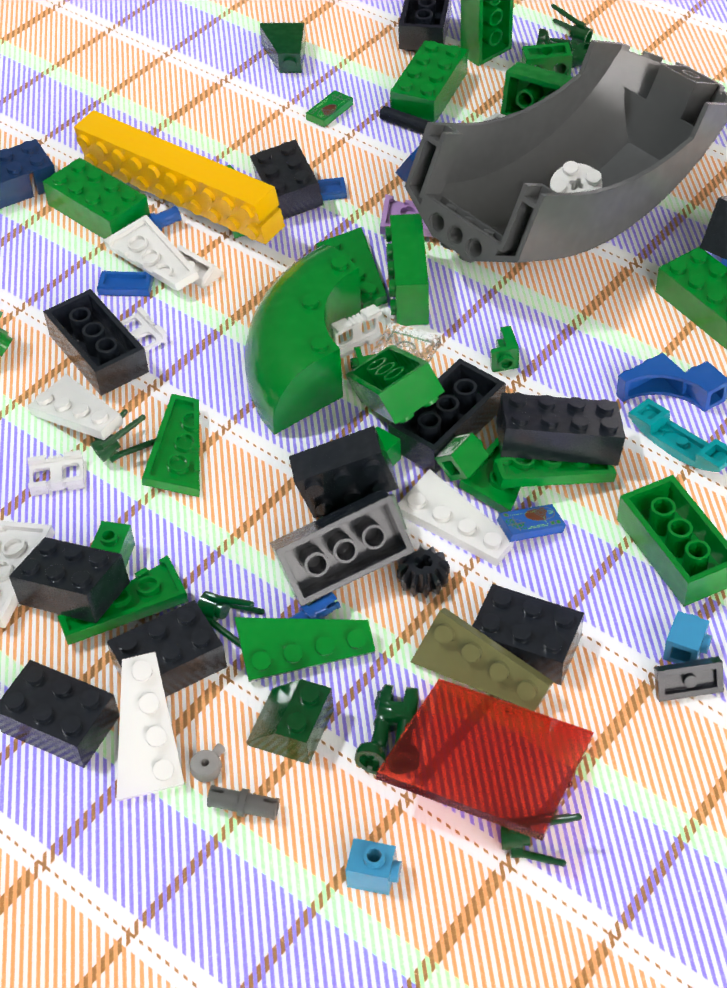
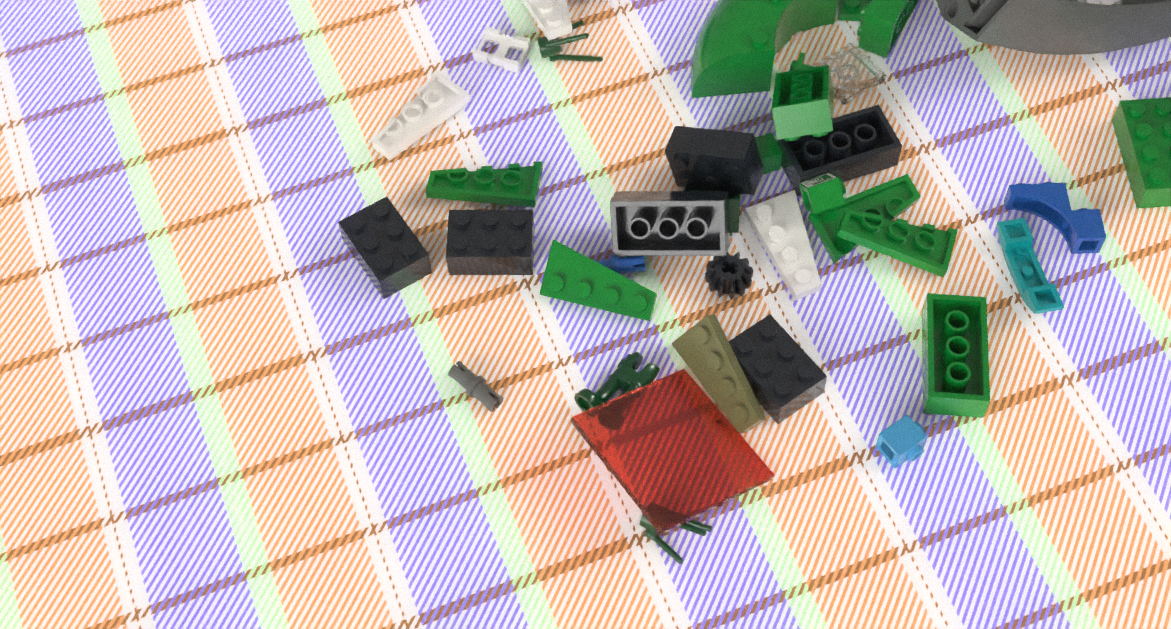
camera: 30 degrees right, 10 degrees up
black brick [9,537,130,623] -> none
green brick [91,521,135,567] -> none
white wing [116,652,185,802] -> none
green wing [142,394,200,497] -> none
light grey piece [189,743,226,782] -> none
dark green plant [198,591,265,649] -> none
dark green slope [247,679,334,764] -> none
white piece [331,304,382,358] -> none
dark azure brick [345,838,402,895] -> none
green bracket [490,326,519,372] -> none
black brick [496,392,626,466] -> none
blue tile [497,504,566,542] -> none
plate [654,656,724,702] -> none

